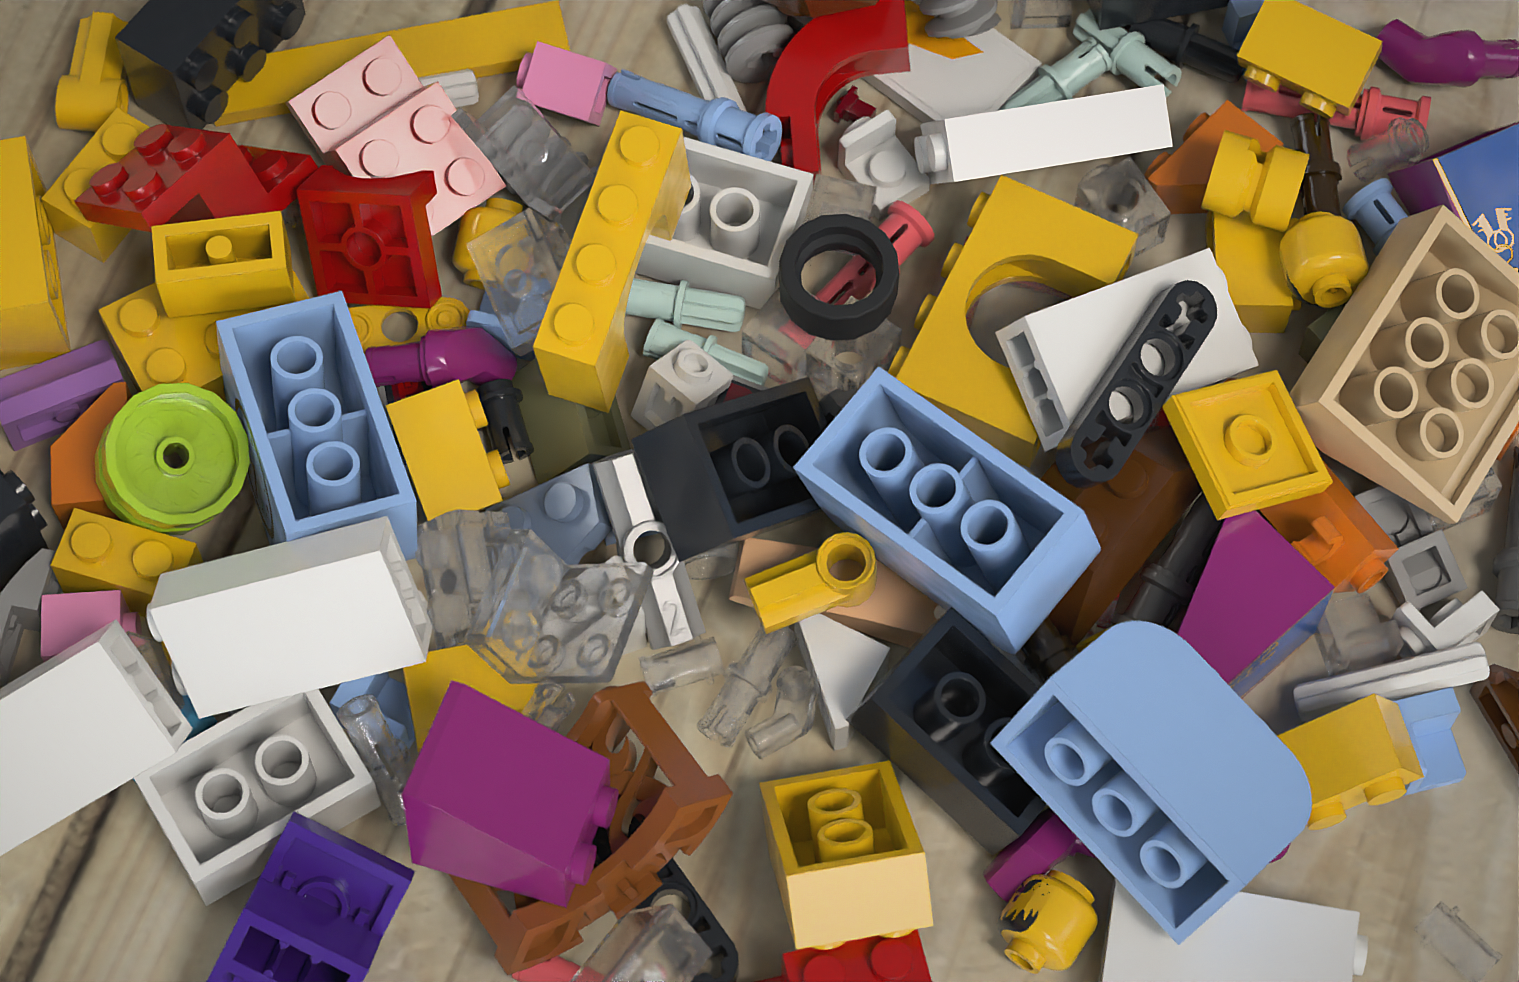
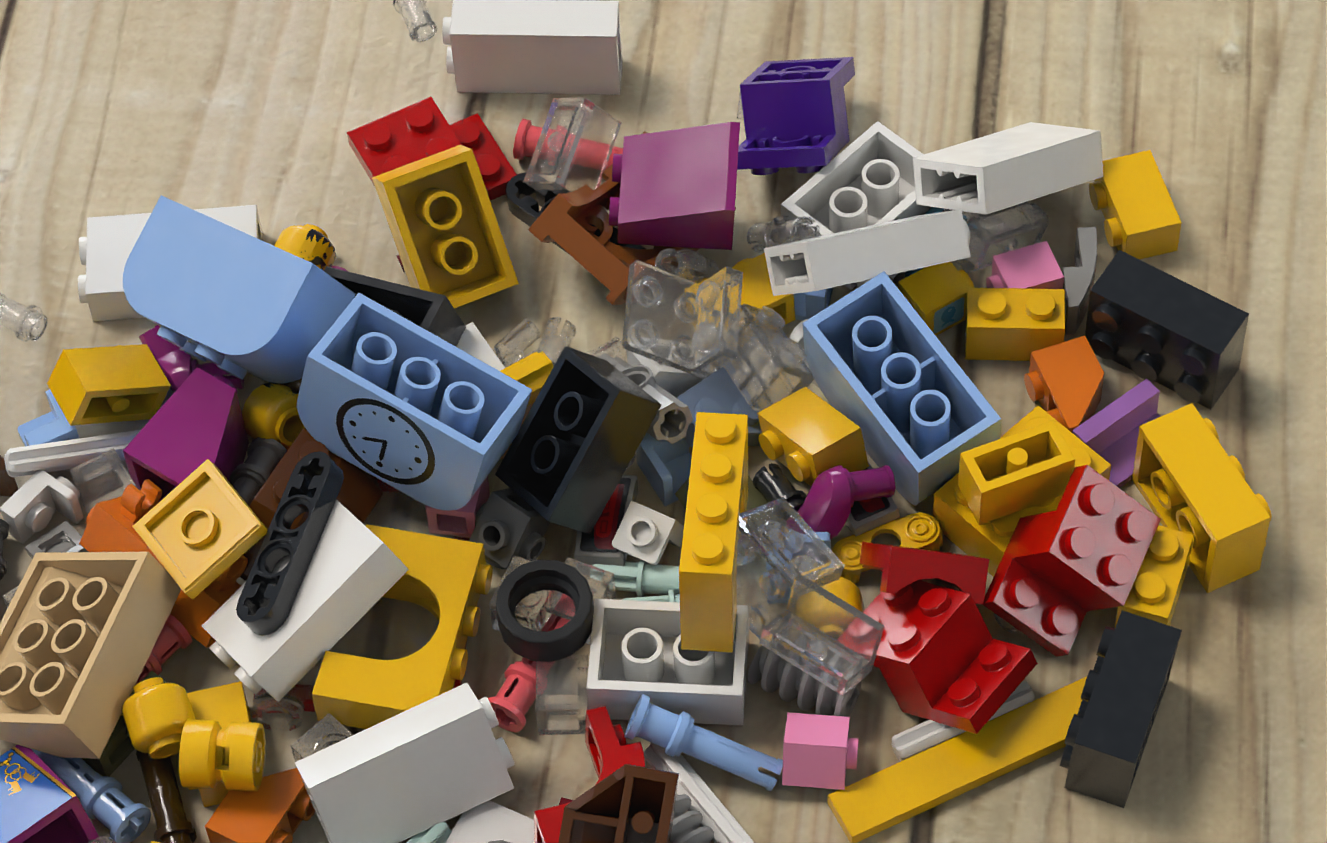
camera: 170 degrees right, 10 degrees down
yellow piece [55,12,129,132] -> none
lime wheel [94,383,250,535] -> none
white bracket [838,110,930,221] -> none

